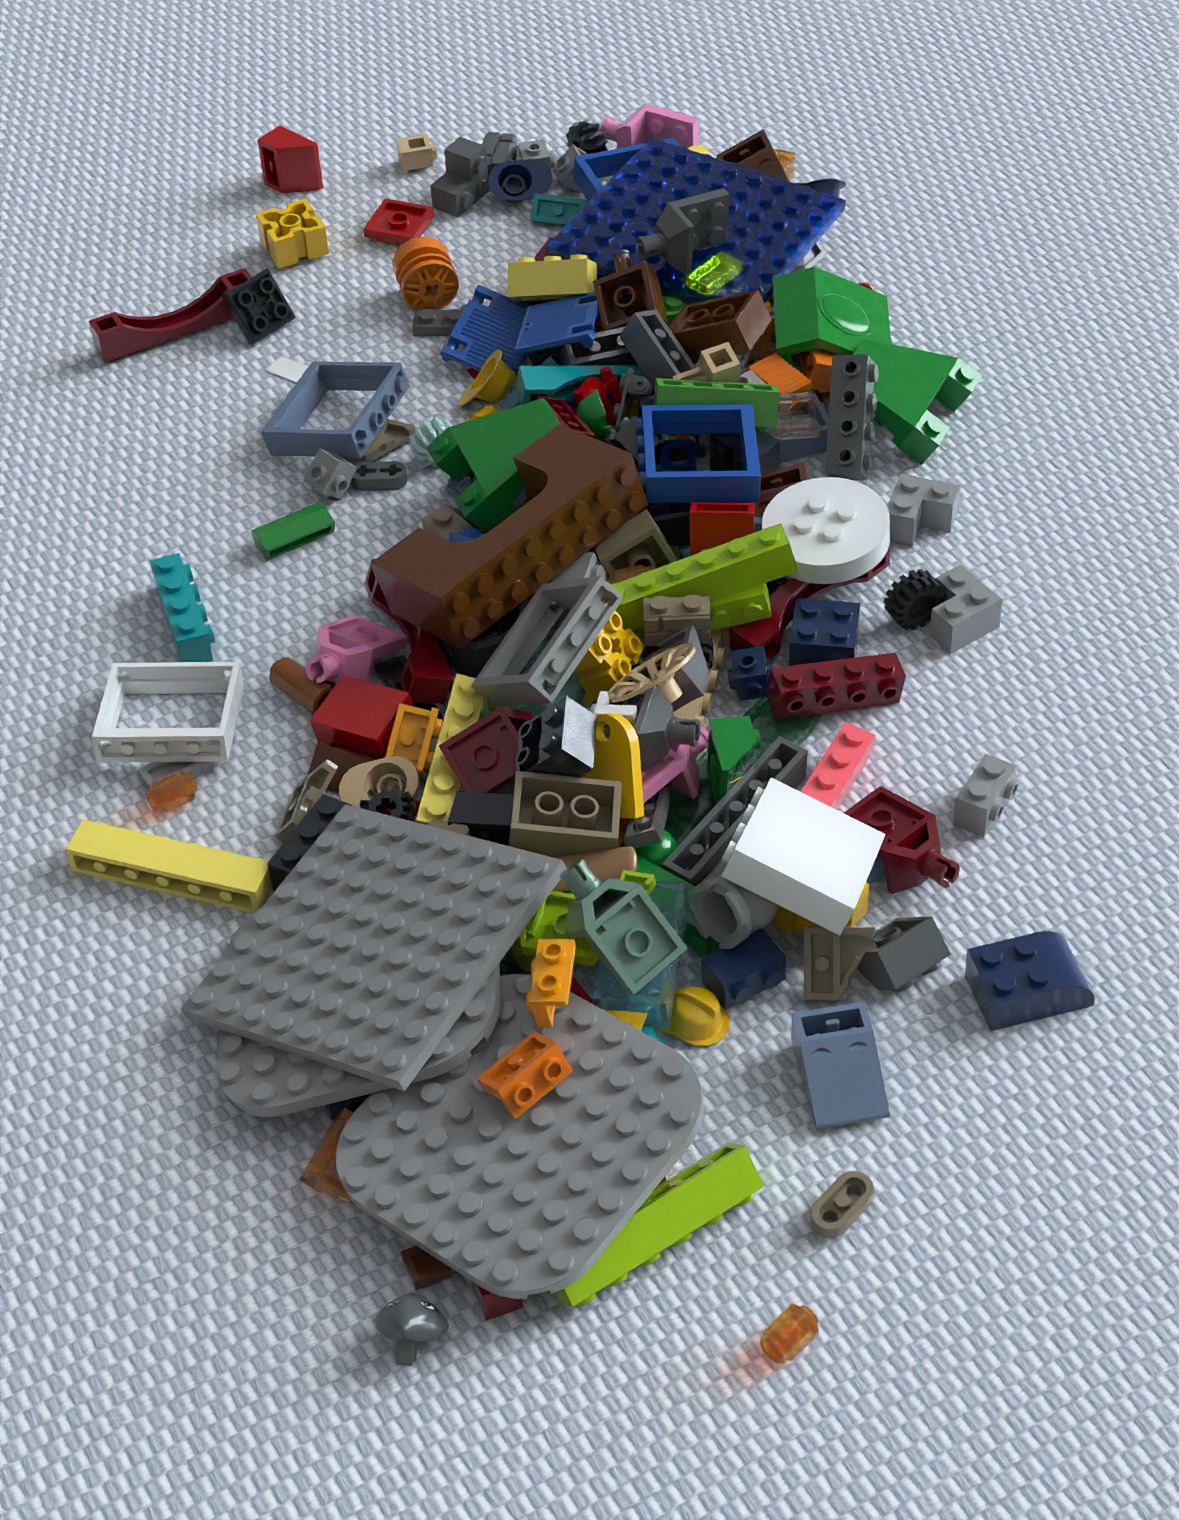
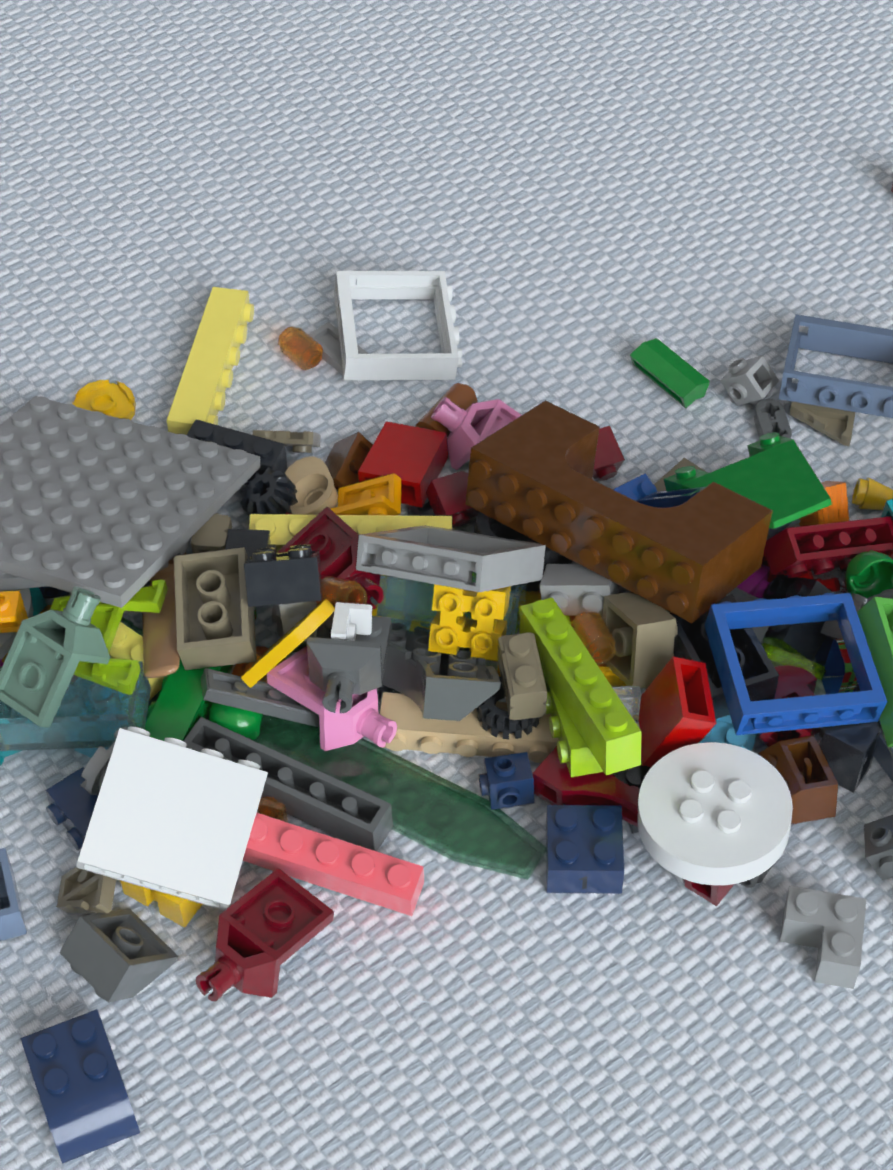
camera: 80 degrees right, 5 degrees up
teal brick [149,553,215,662] -> none
light aqua gear [409,416,453,468] -> none
tan wheel [608,643,696,704] -> none
yellow piece [647,987,729,1047] -> none
green slope [705,716,761,805] -> none
dark red brick [766,652,906,719] -> none
black tyre [884,569,947,630] -> none
light grey brick [930,565,1002,654] -> none
light grey brick [953,753,1019,838] -> none
none -> yellow tile [72,380,136,420]
none -> dark blue tile [636,487,705,508]

